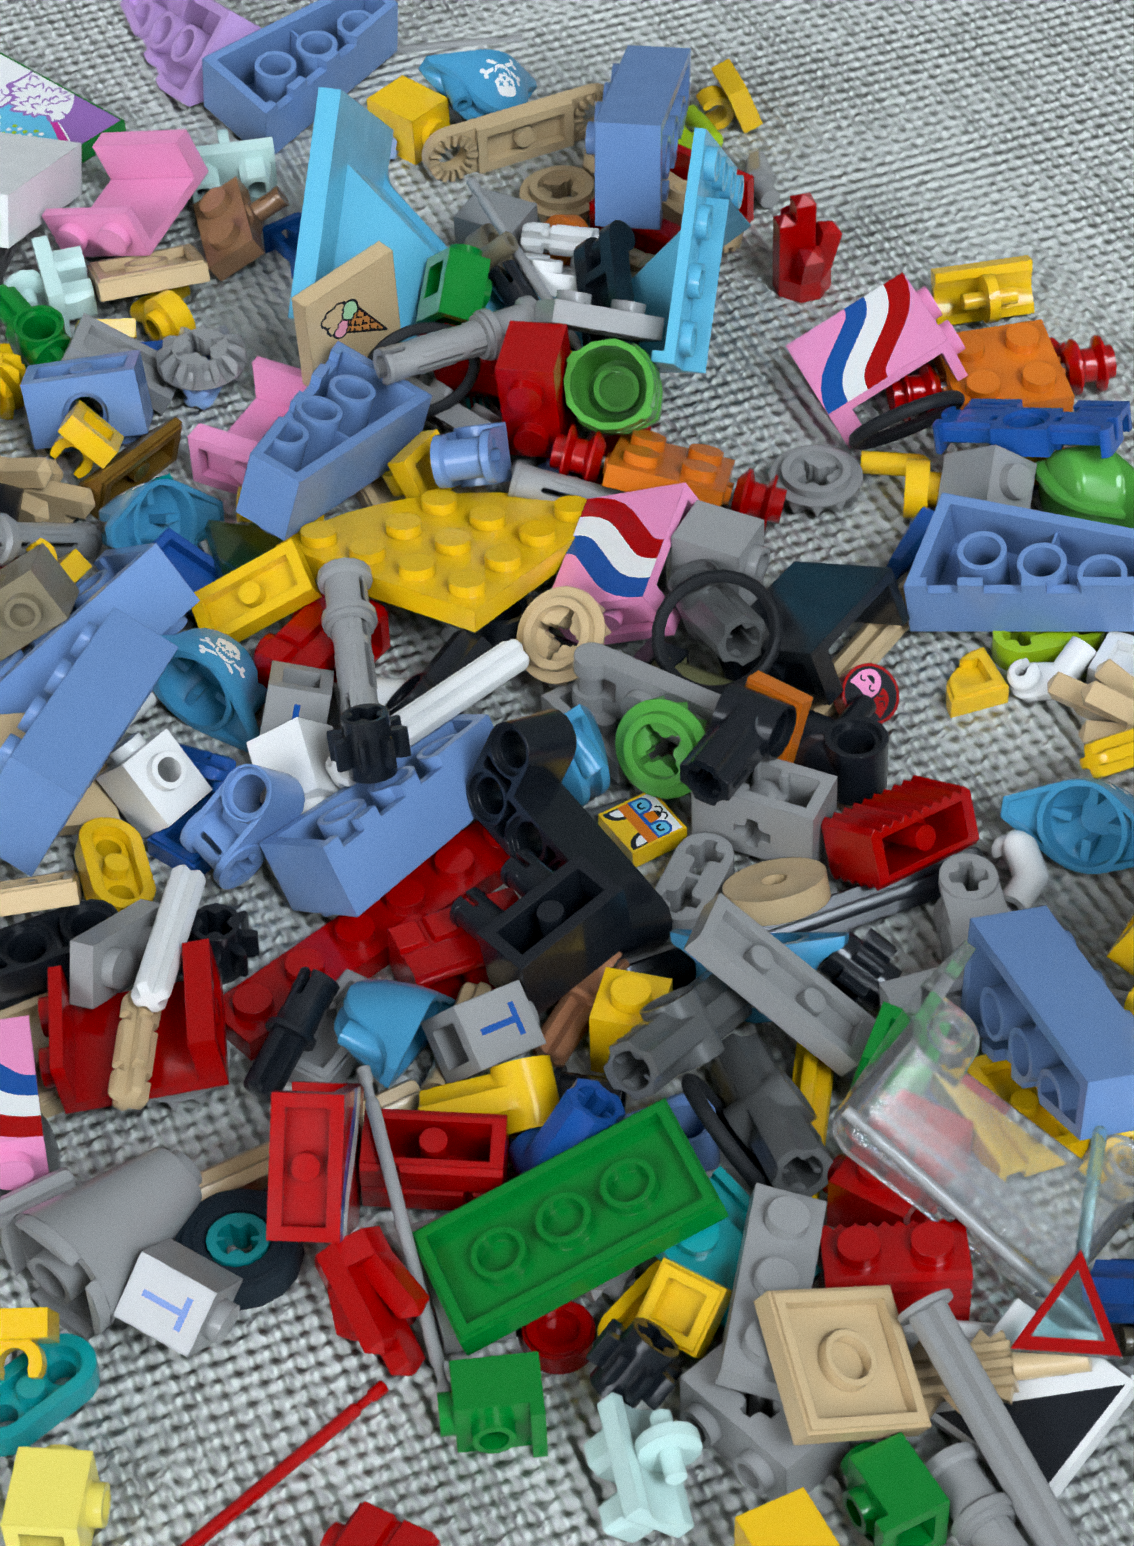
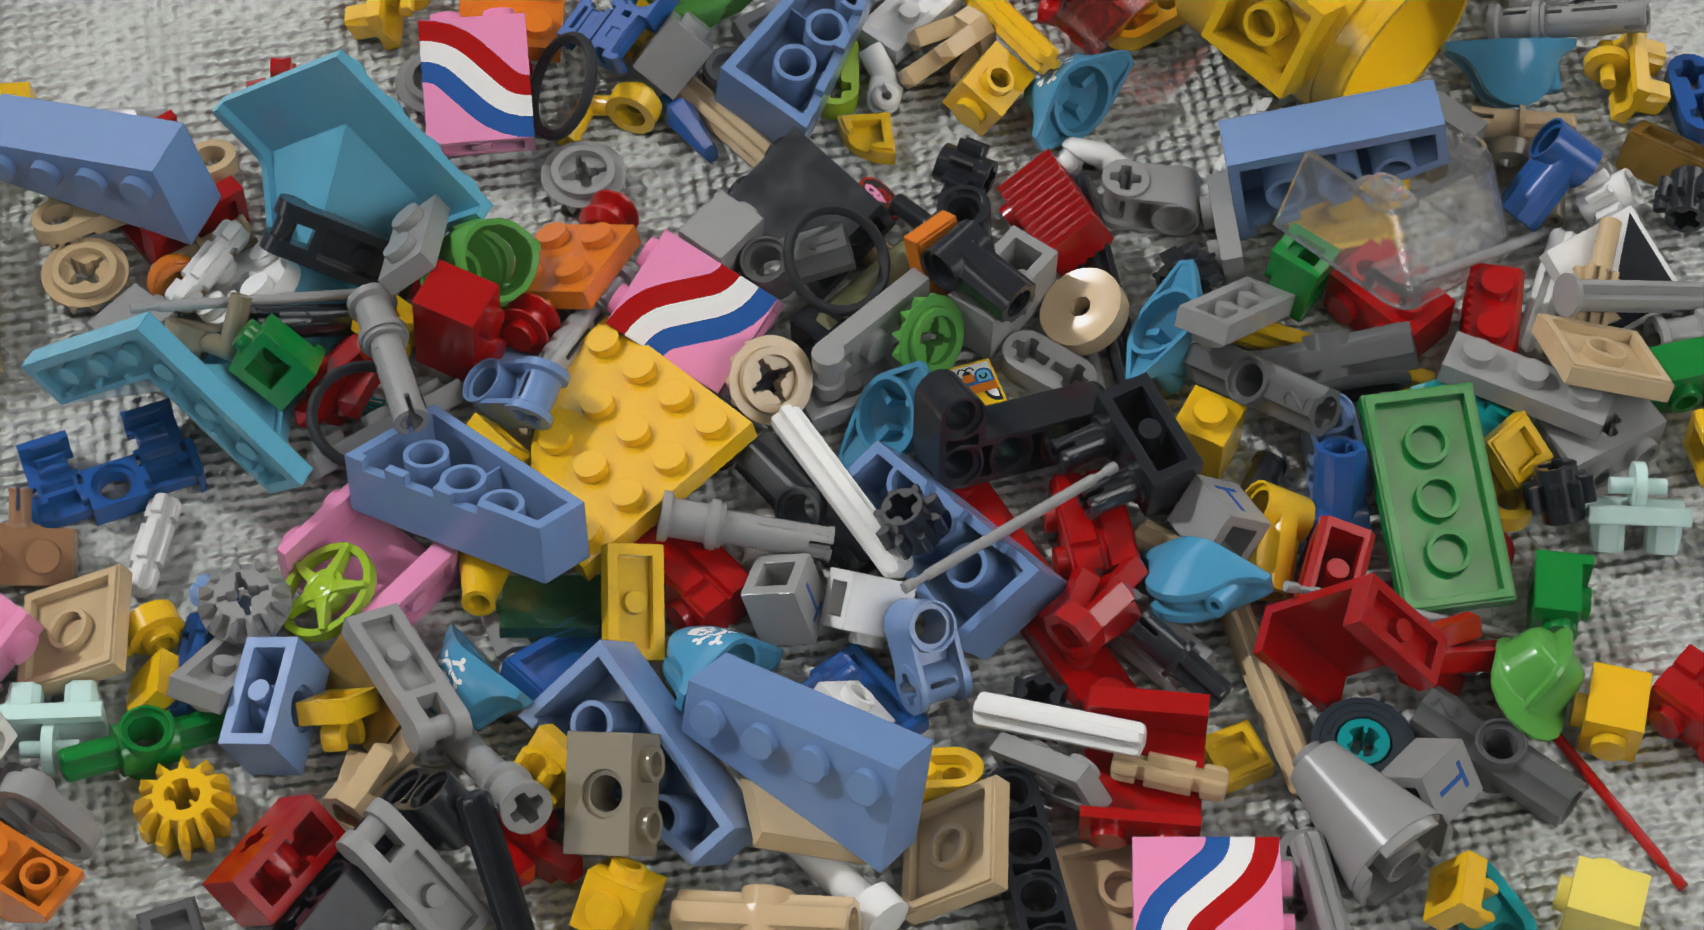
camera: 80 degrees left, 10 degrees up
tan tile [291,241,401,386] -> none
clear light blue piece [1010,1125,1123,1360] -> none
none -> white axle [127,492,182,599]
none -> lime wheel [283,542,377,642]
none -> light grey plate [341,603,473,753]
none -> light grey piece [900,462,1119,594]
none -> black gear [932,136,998,195]
none -> yellow brick [942,40,1036,137]
none -> red rock [1044,556,1149,661]
none -> yellow tile [1204,719,1275,794]
none -> dark grey piece [1409,686,1587,828]
none -> bright green piece [1491,627,1585,742]
none -> yellow brick [1568,661,1653,763]

